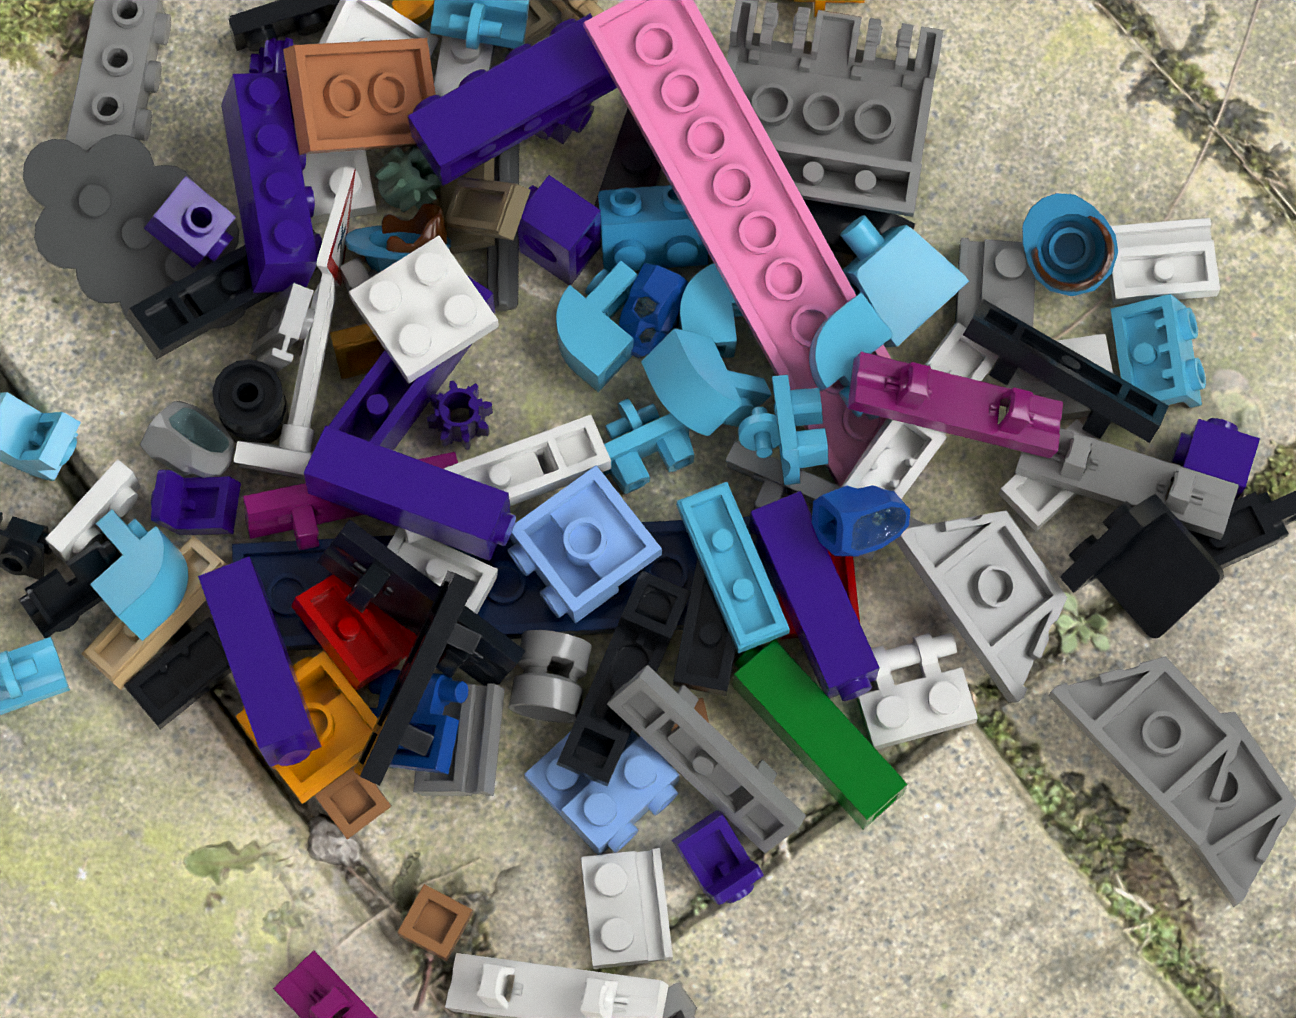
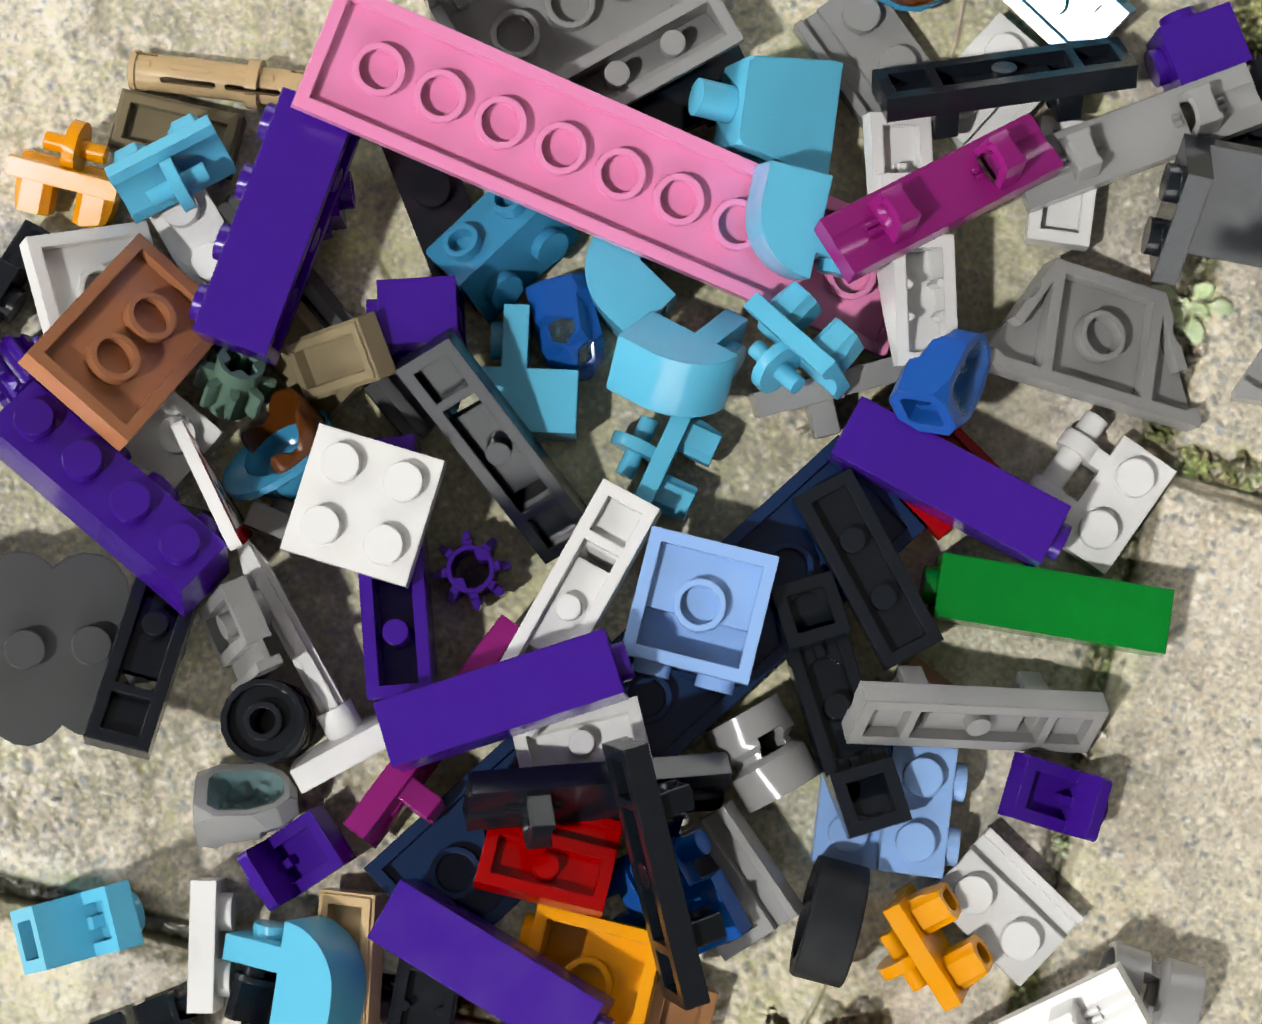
camera: 35 degrees left, 10 degrees up
brick [144,176,236,268] -> none
pearl gold tile [330,323,385,379] -> none
medium azure tile [676,482,790,653] -> none
none -> black hinge [395,328,587,564]
none -> black tyre [789,855,870,988]
none -> light orange hips [877,882,994,1012]

